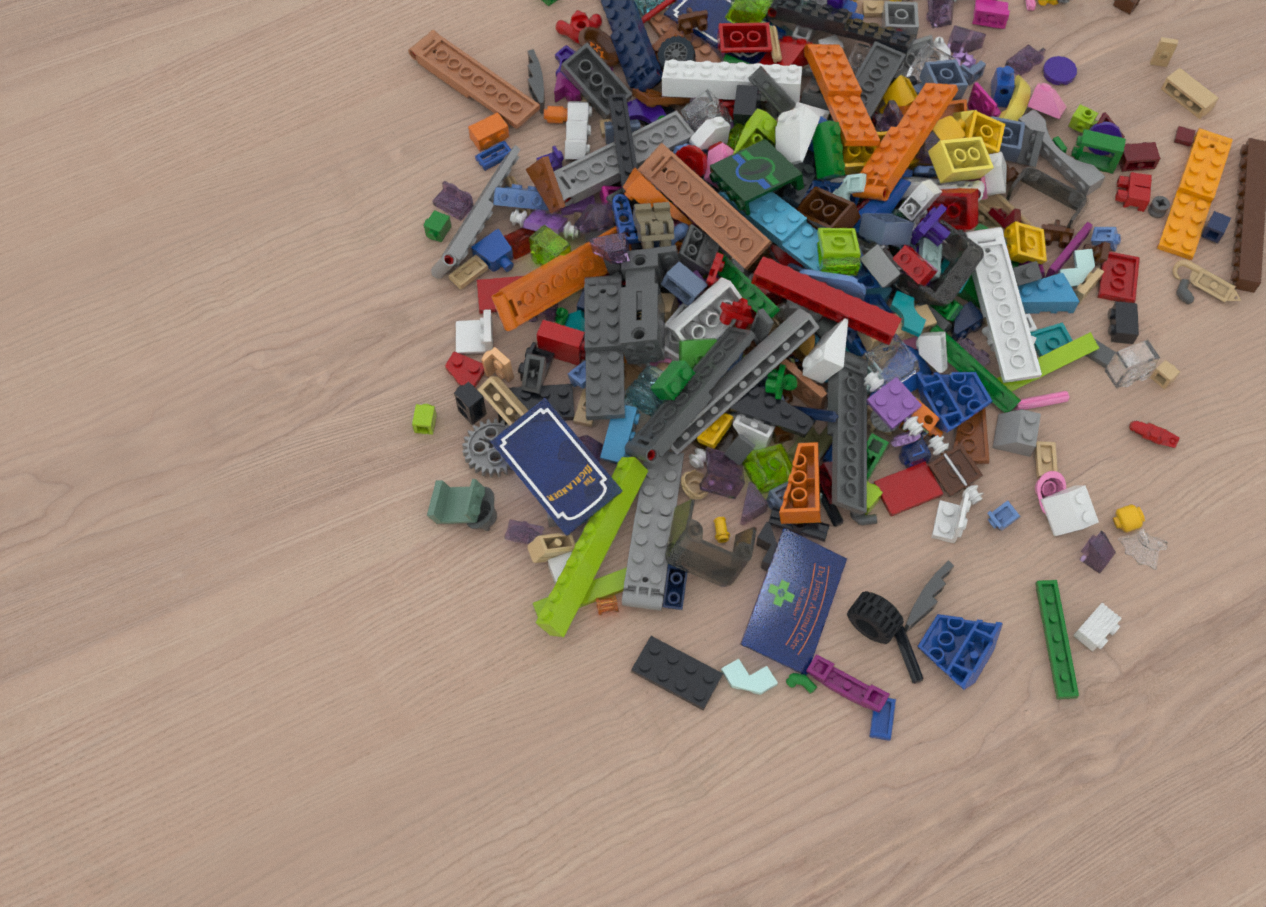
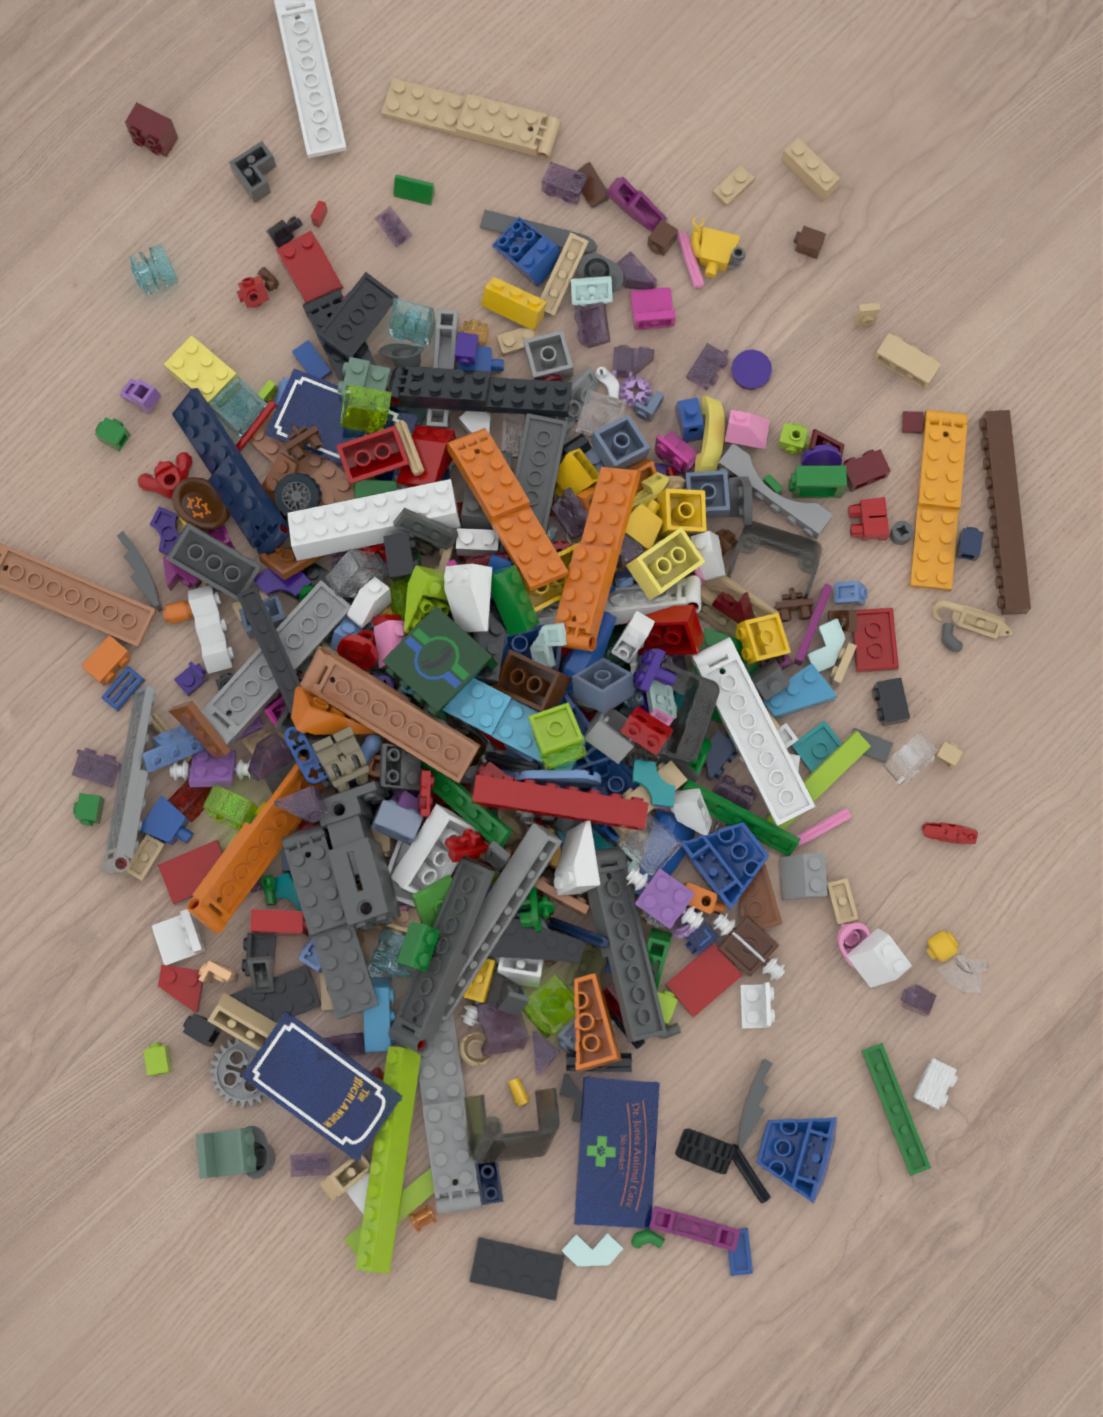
camera: 15 degrees left, 15 degrees up
medium blue bracket [987,500,1021,531] -> none

